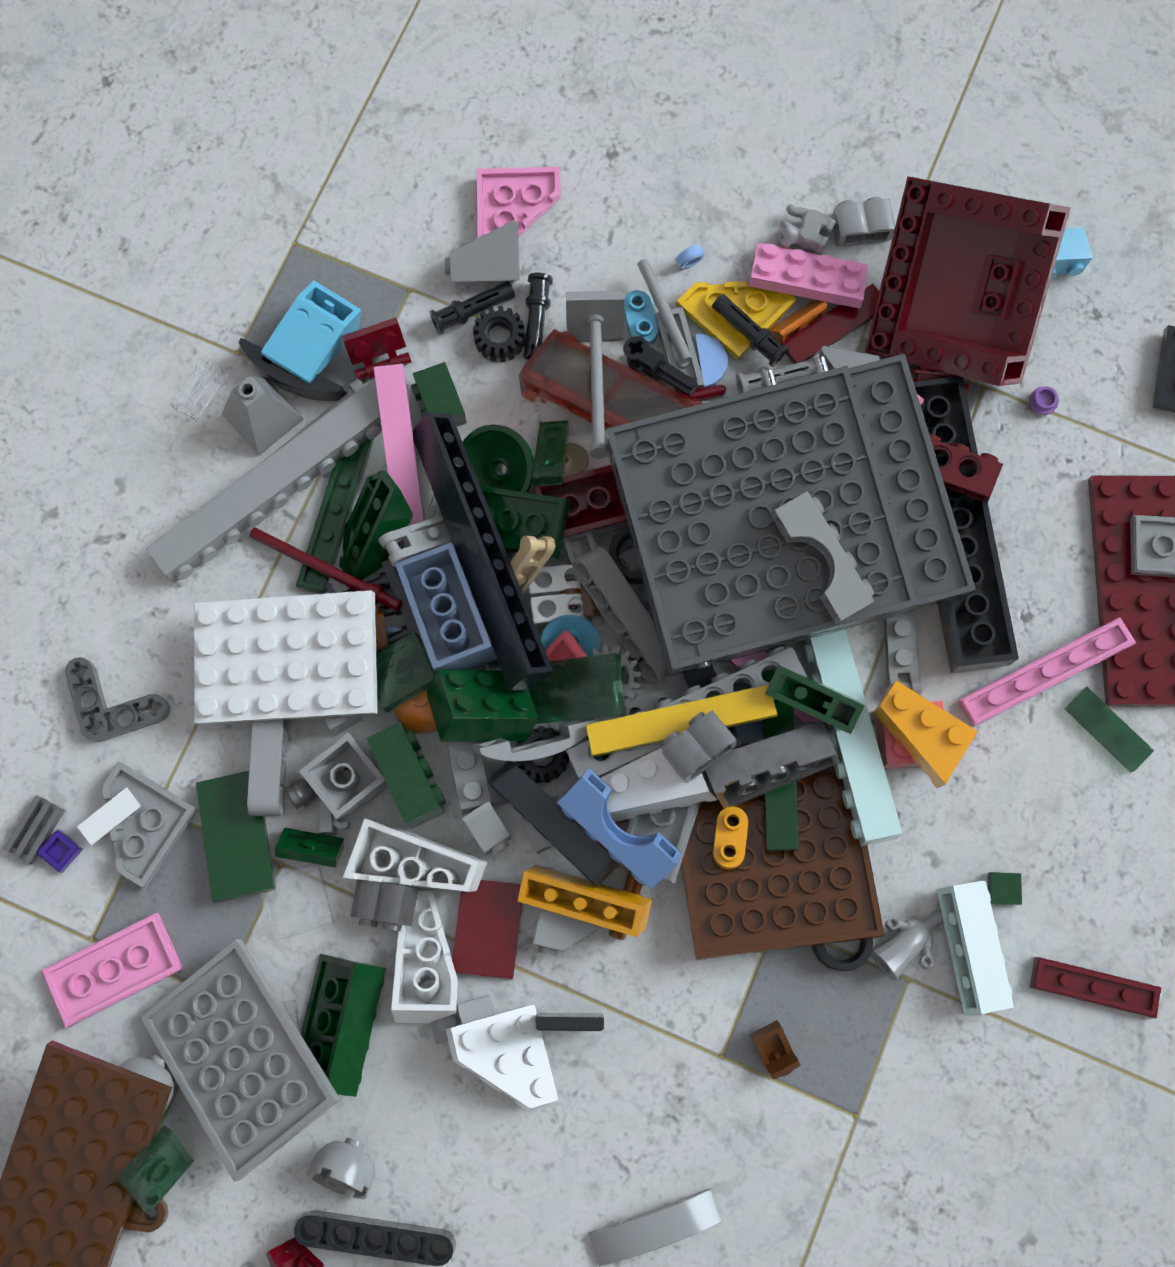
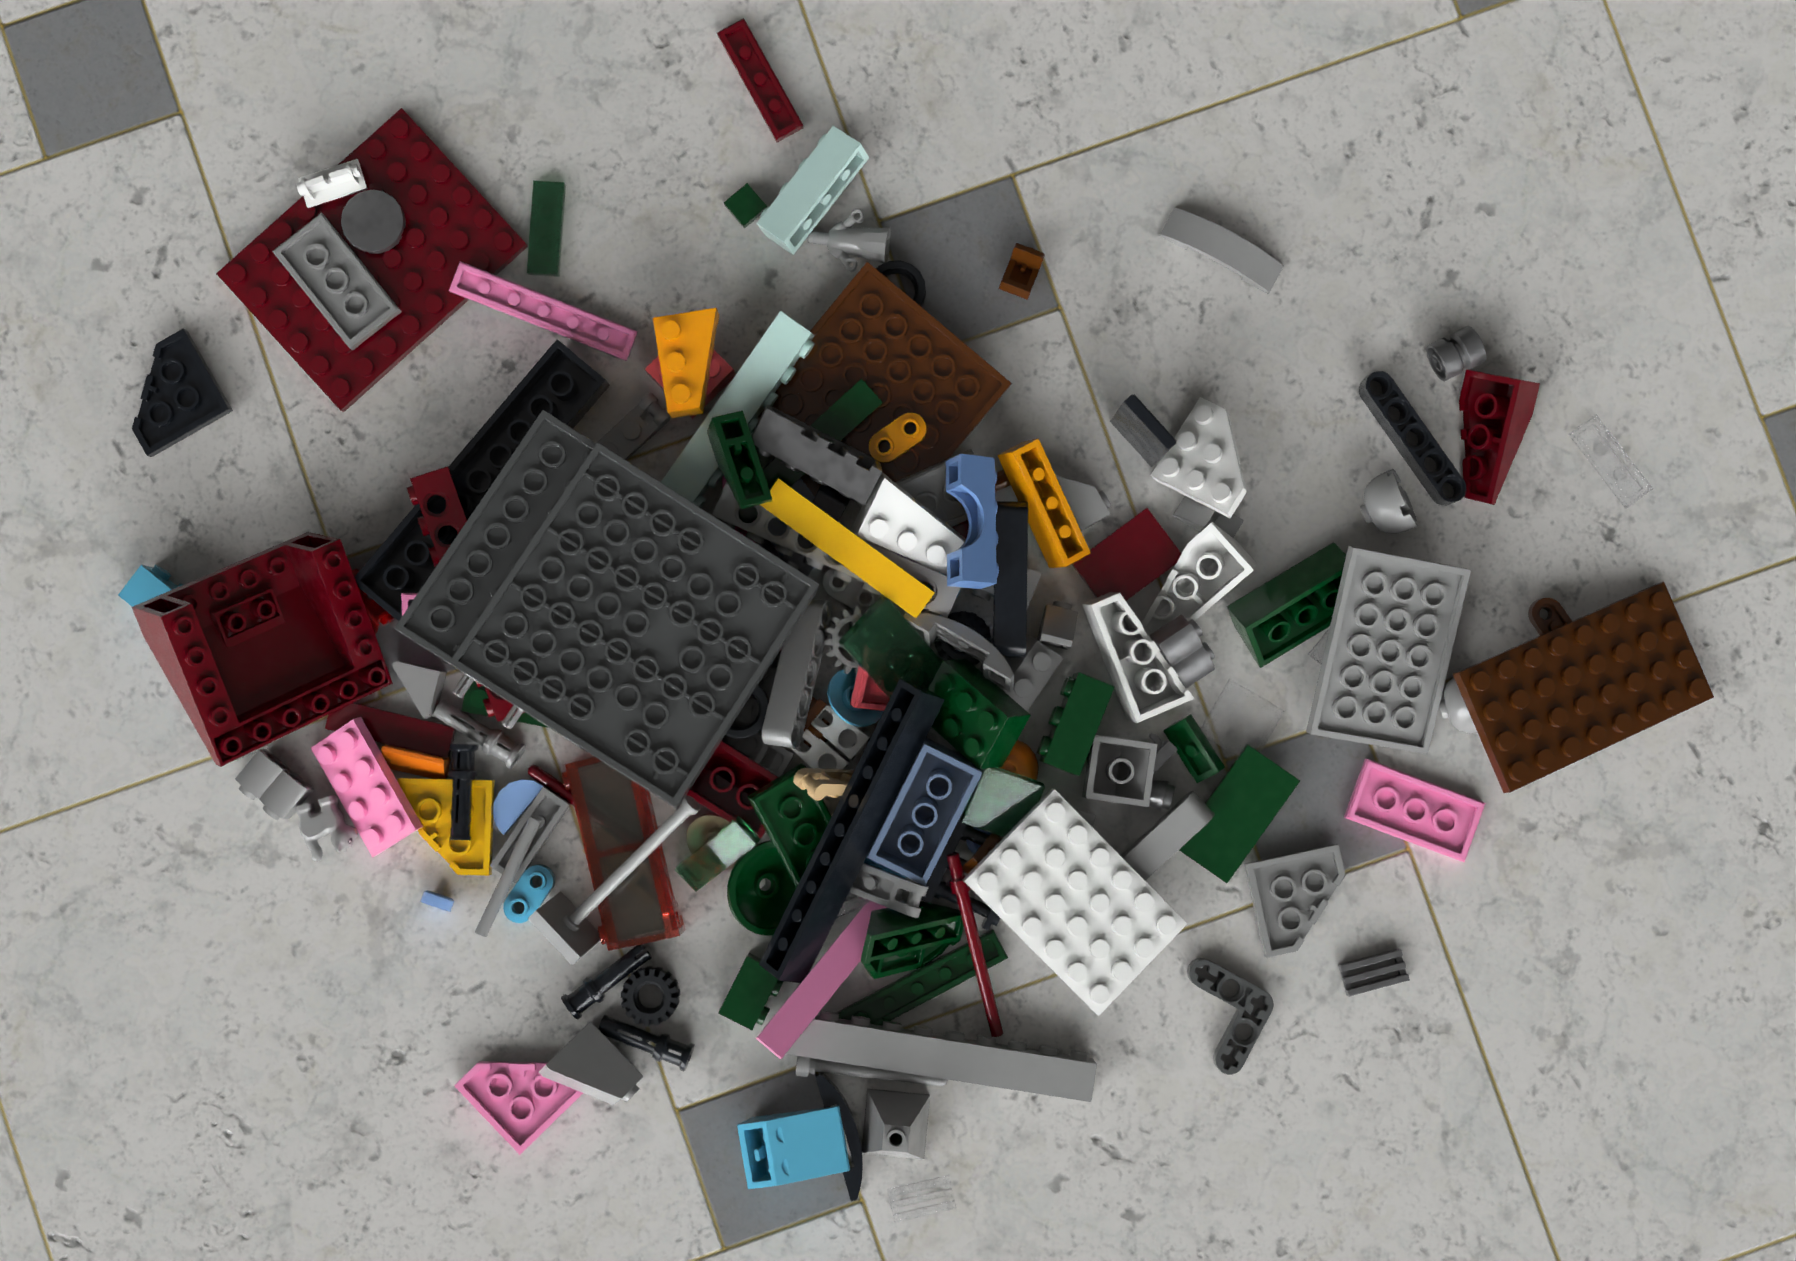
camera: 135 degrees left, 10 degrees up
dark purple tile [36,829,83,873] -> none
white sticker [77,787,141,846] -> none
clear green tile [116,1125,194,1215] -> none
dark red plate [341,317,412,380] -> none
black connector [623,336,698,396] -> none
flat silver brick [662,710,736,783] -> none
light grey arch [771,491,875,624] -> none
medium lavender plate [1029,386,1059,415] -> none

